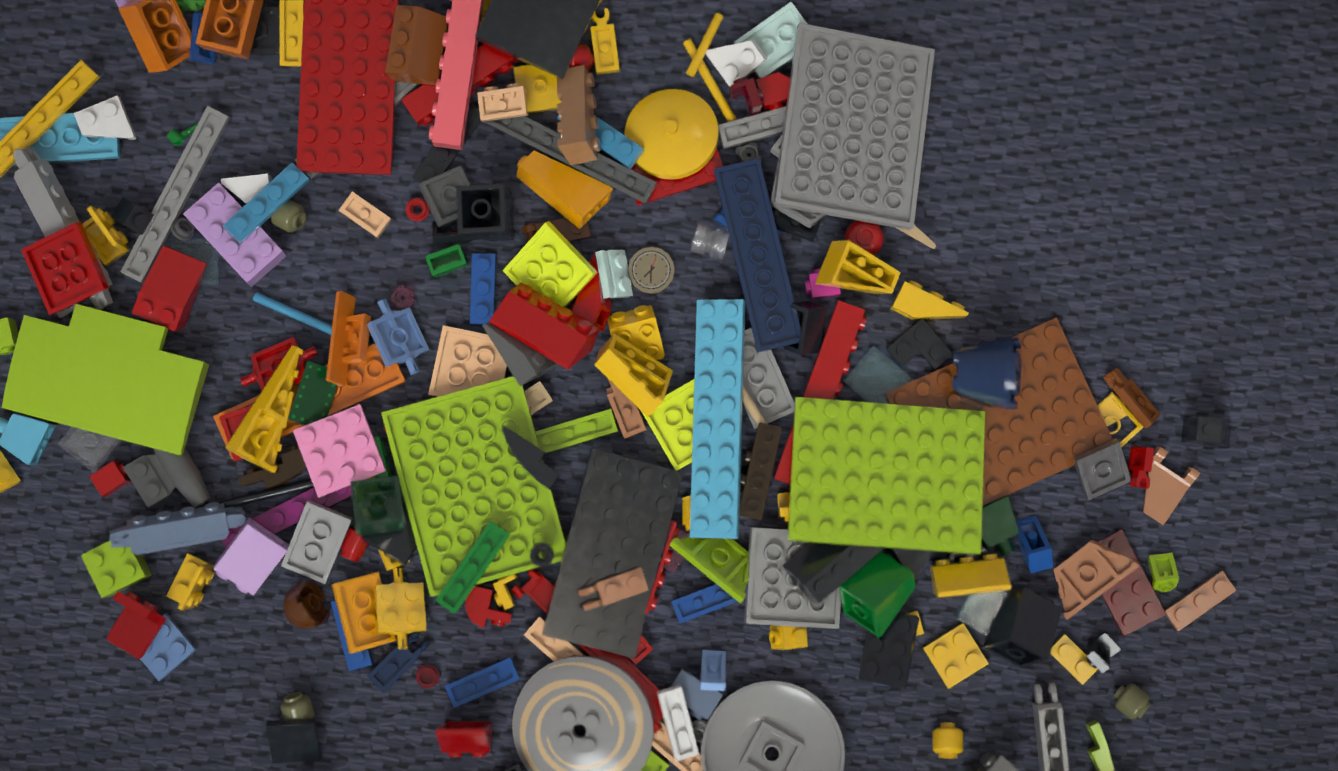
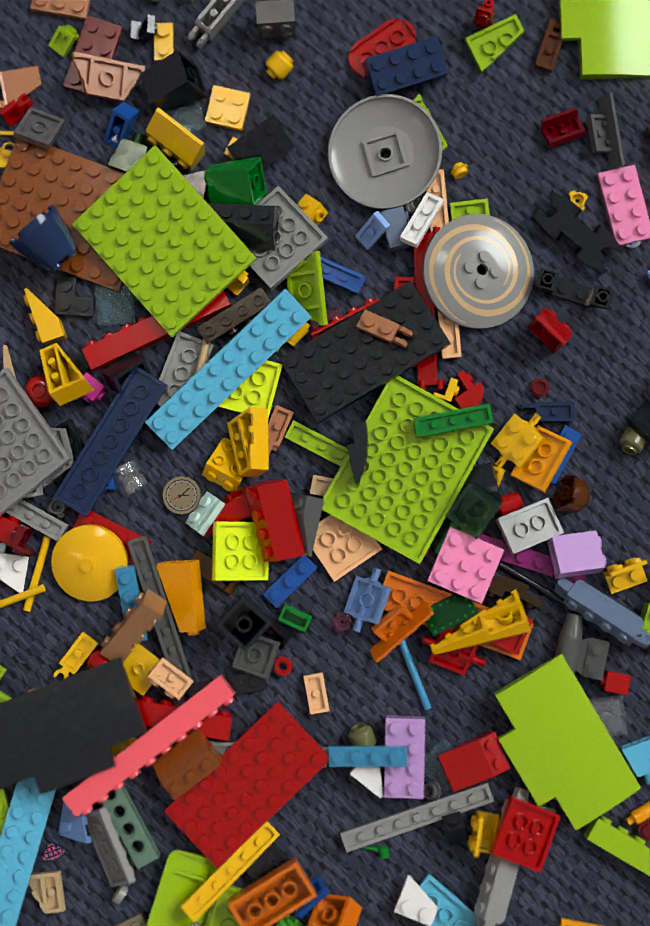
camera: 135 degrees left, 0 degrees up
blue plate [445,657,520,708] -> none
black cone [530,543,554,567] -> none

